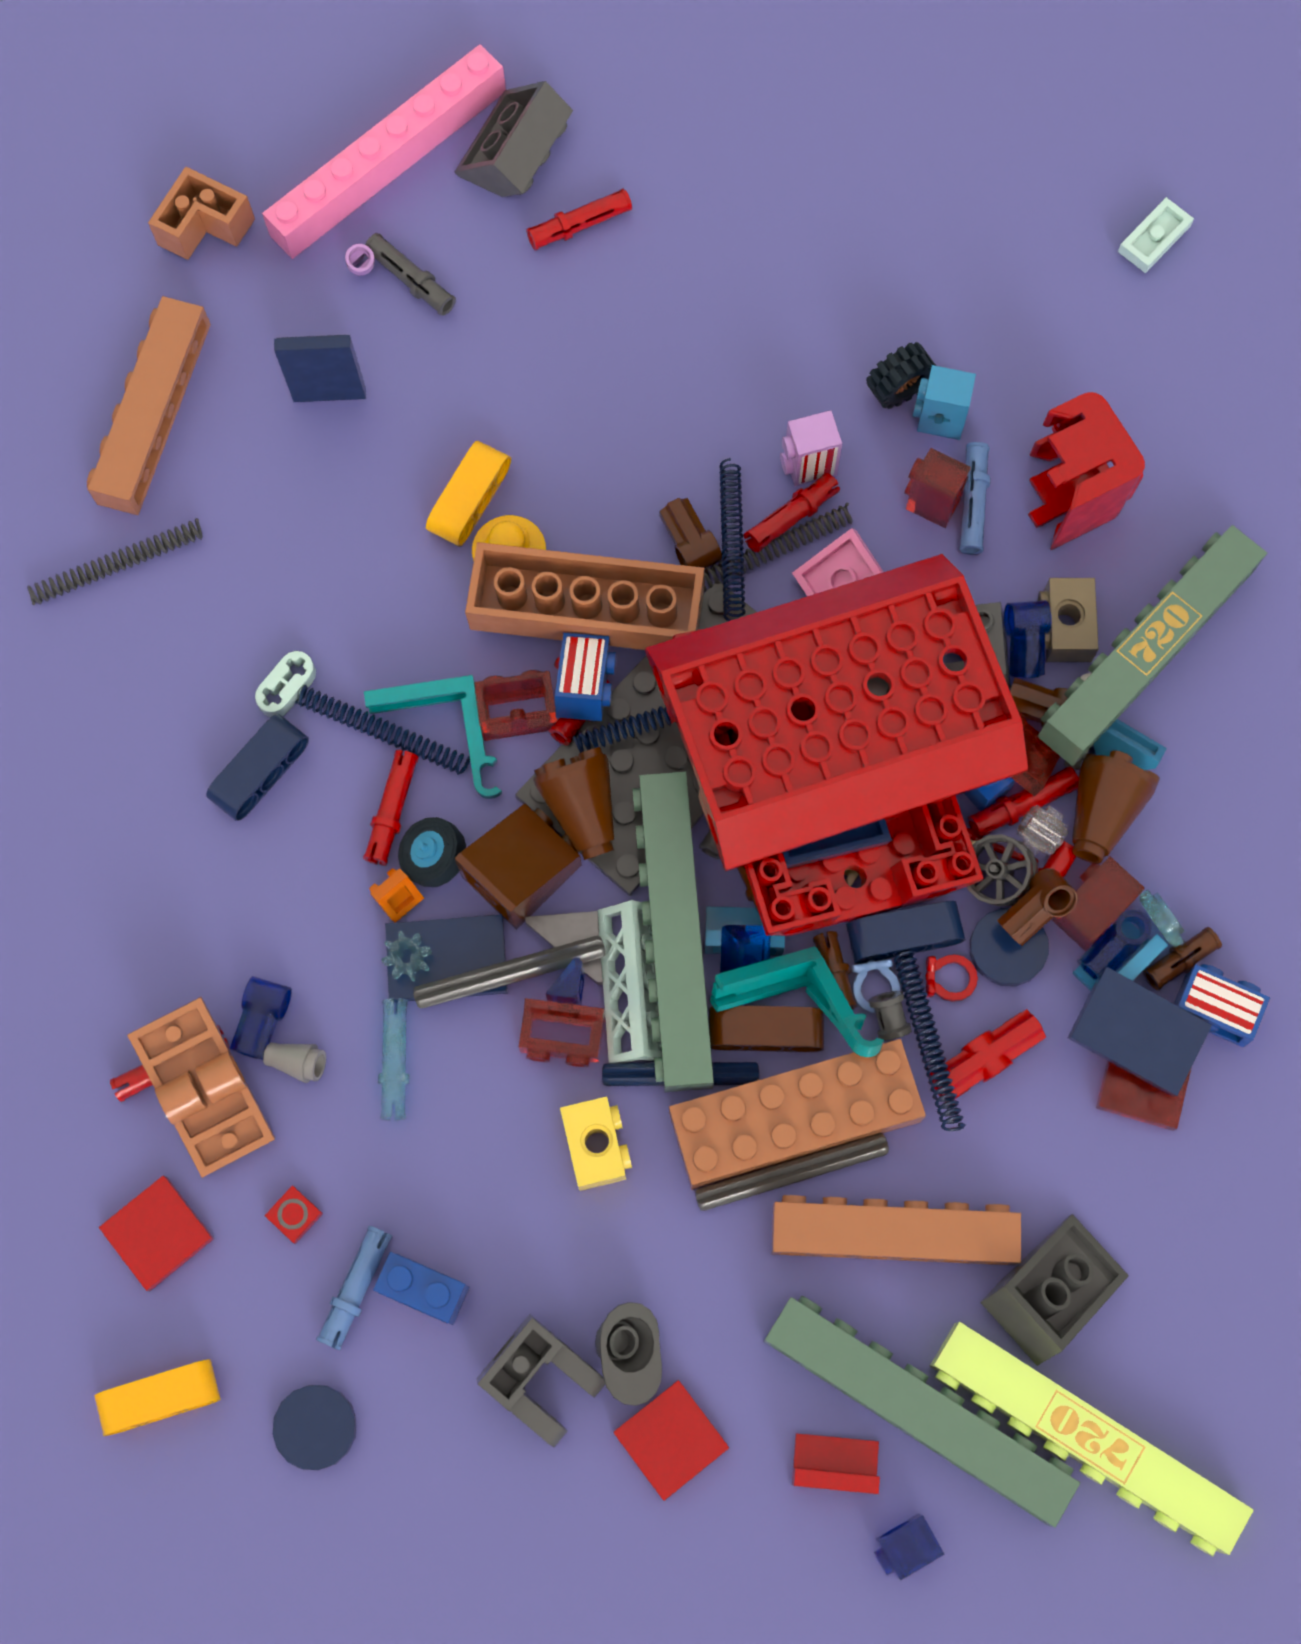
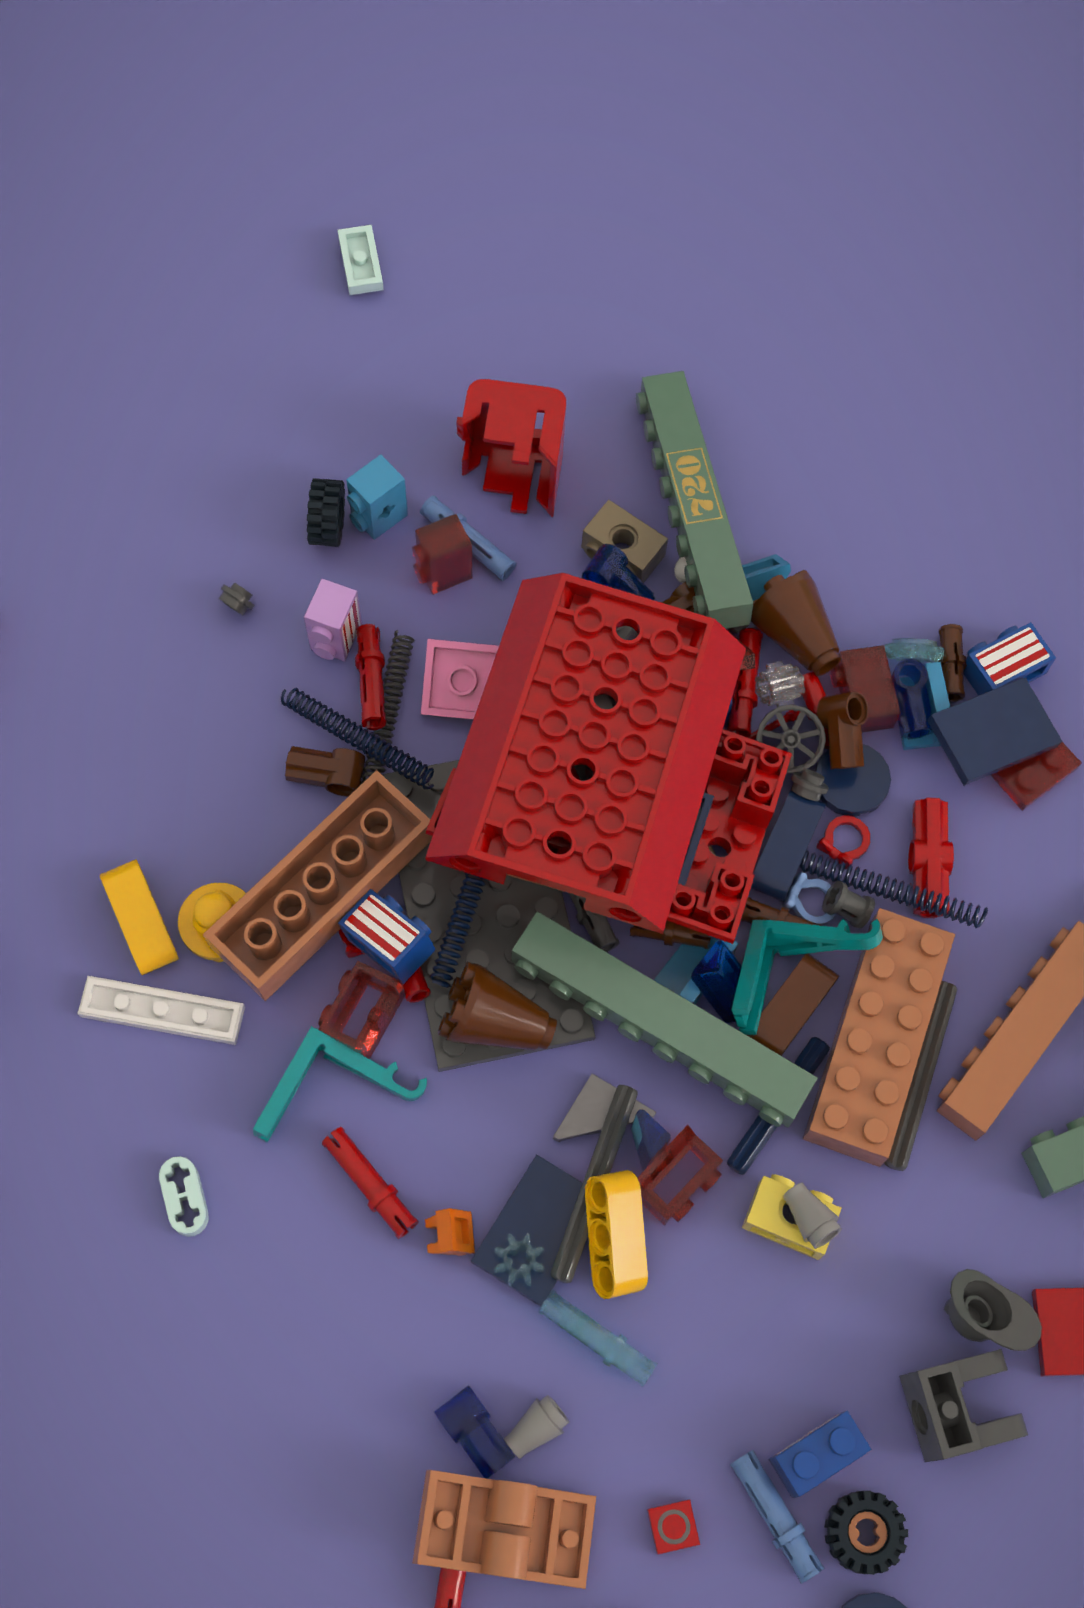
camera: 60 degrees left, 5 degrees down
dark blue beam [206,714,309,821] -> none
dark blue piece [295,685,470,775] -> none
black wheel [398,817,466,887] -> none
reddish brown slope [454,803,582,930] -> none
light aqua fence [597,900,662,1063] -> none
none -> white tile [78,976,245,1045]
none -> dark grey plate [218,583,255,616]
none -> yellow beam [585,1170,648,1299]
none -> light grey cone [783,1183,842,1249]
none -> dark grey plate [791,769,829,801]
none -> black bush [824,1491,908,1575]

